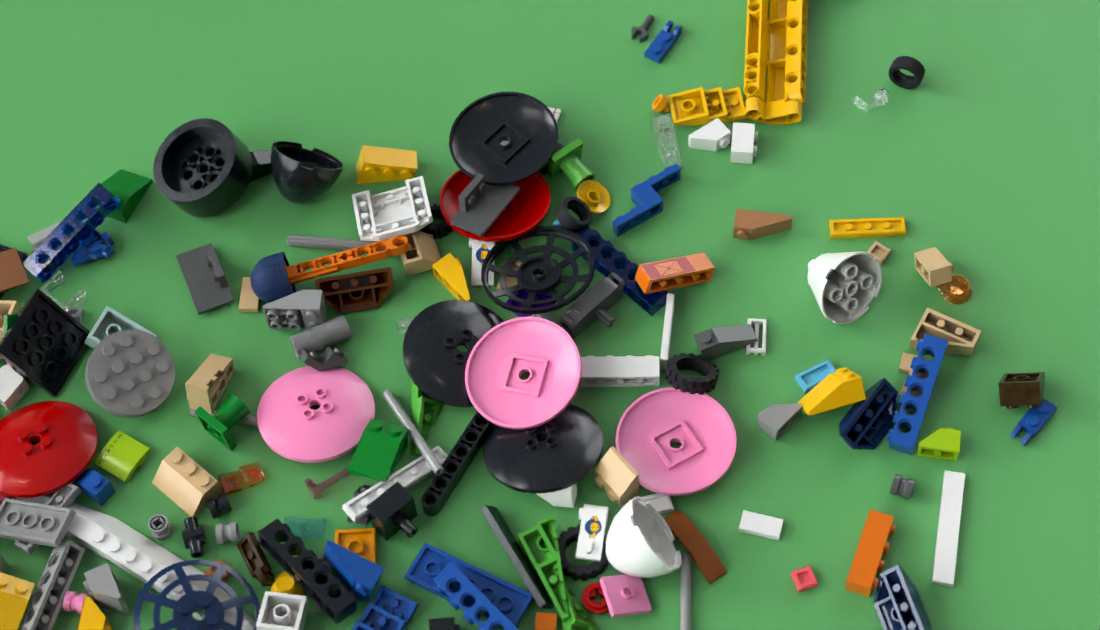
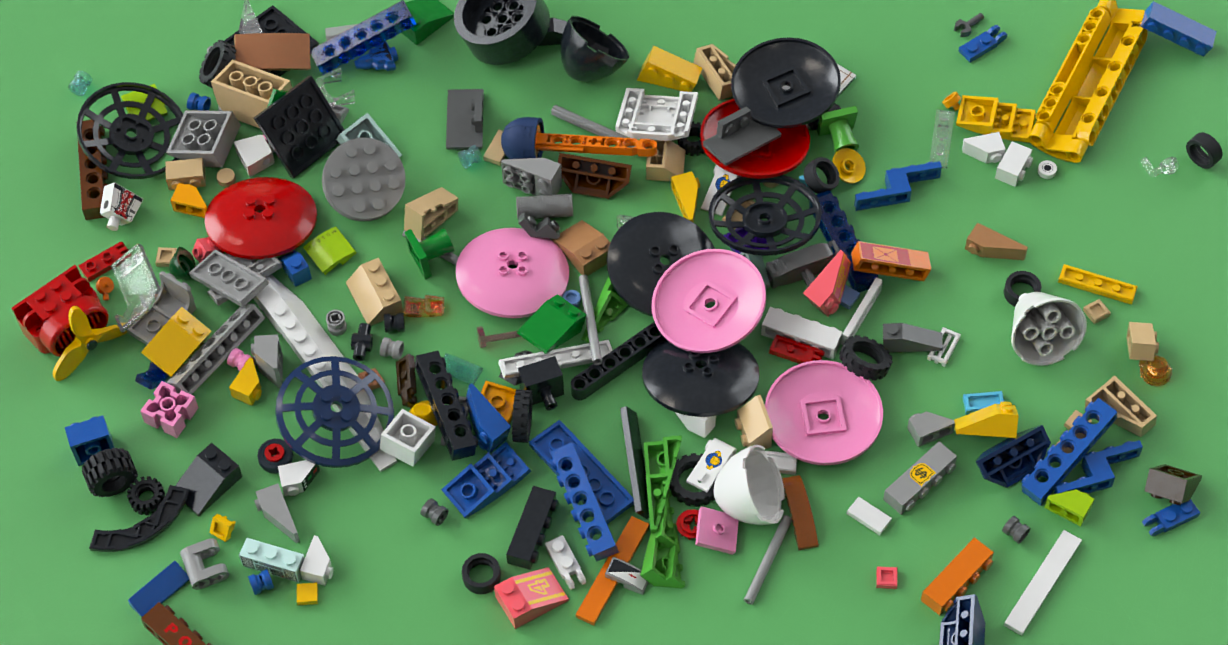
camera: 20 degrees right, 0 degrees up
none -> clear light blue wheel [458,145,482,169]
none -> black tyre [512,390,533,443]
none -> medium nougat slope [552,220,611,276]
none -> medium blue tile [562,290,581,308]
none -> tan wedge [693,44,736,101]
none -> red hinge [769,334,825,364]
none -> coral slope [803,250,851,317]
none -> medium blue tile [840,285,860,310]
none -> light grey brick [883,441,957,515]
none -> black tyre [1004,271,1042,307]
none -> white tile [1038,160,1057,179]
none -> blue bracket [1054,440,1143,494]

